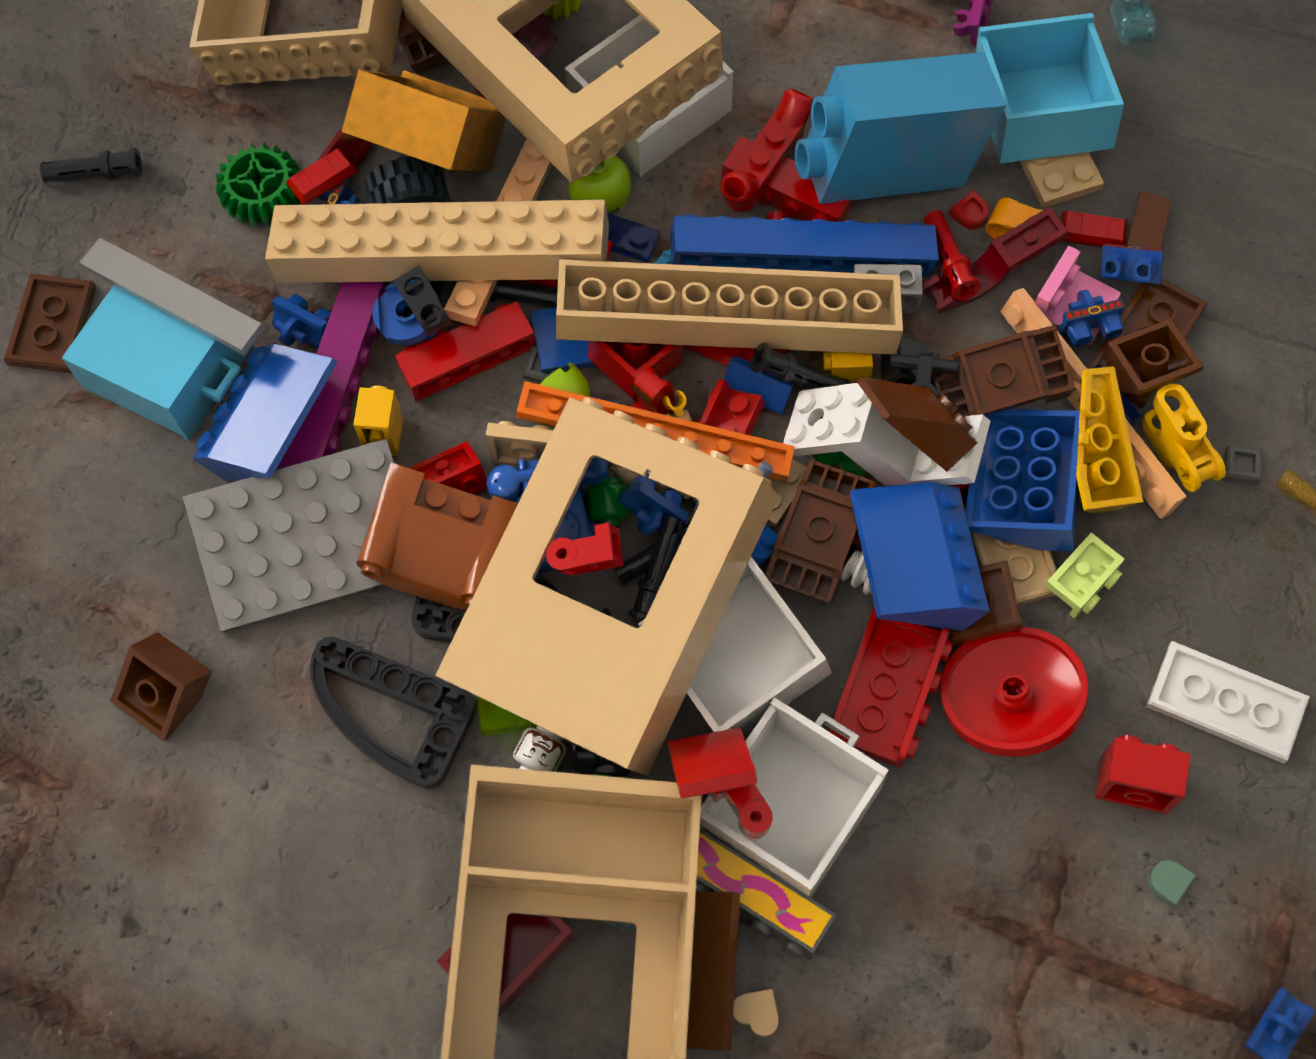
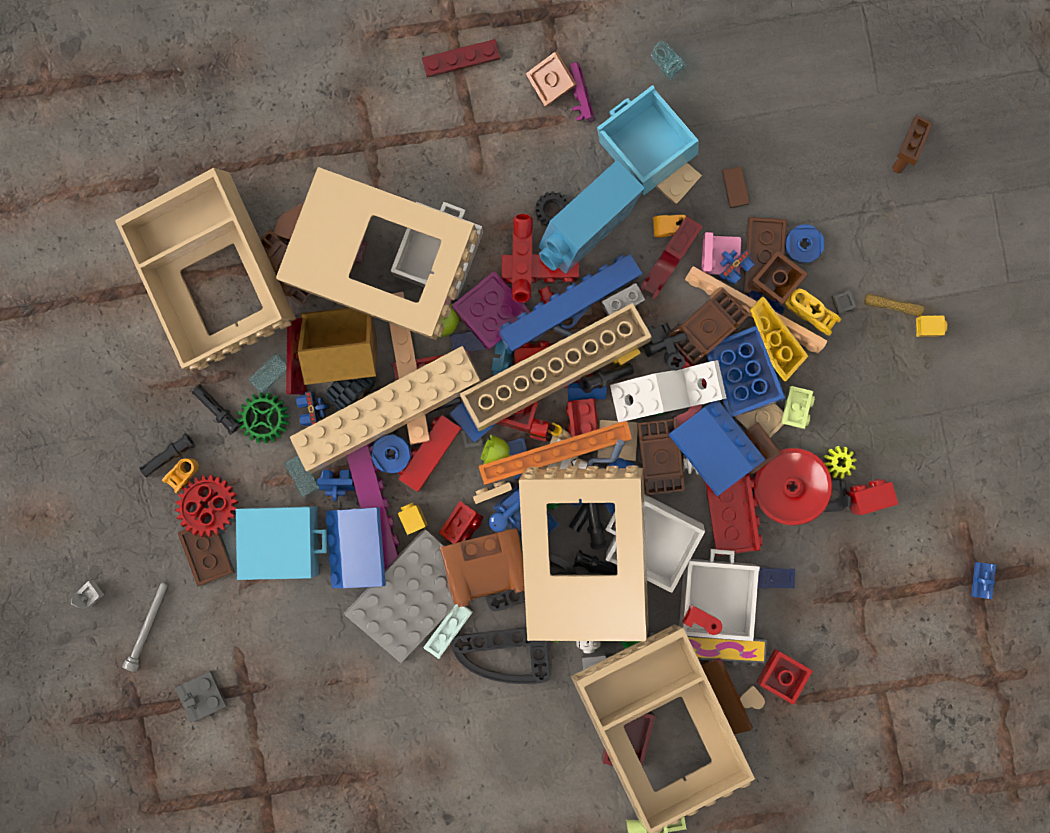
camera: 35 degrees left, 20 degrees up
light grey tile [79,238,264,356] -> none
reddish brown slope [110,632,212,741] -> none
red tile [286,148,358,205] -> none
black leg [393,266,451,336] -> none
red leg [546,523,624,575] -> none
red tile [667,727,758,799] -> none
reddish brown slope [857,377,978,472] -> none
red pin [924,210,981,300] -> none
red tile [949,190,990,230] -> none
red tile [1061,211,1128,247] -> none
blue hips [1100,243,1165,284] -> none
white tile [1146,641,1310,764] -> none
sand green tile [1148,860,1196,907] -> none
none -> light orange piece [162,458,199,494]
none -> red gear [175,475,239,538]
none -> black pin [192,384,242,435]
none -> clear light blue tile [248,354,287,392]
none -> clear light blue tile [284,456,319,497]
none -> light aqua tile [423,604,473,659]
none -> magenta plate [451,271,531,351]
none -> red brick [756,649,813,705]
none -> clear blue plate [757,568,795,588]
none -> blue plate [785,224,825,264]
none -> neon yellow gear [824,446,857,479]
none -> black piece [824,479,851,512]

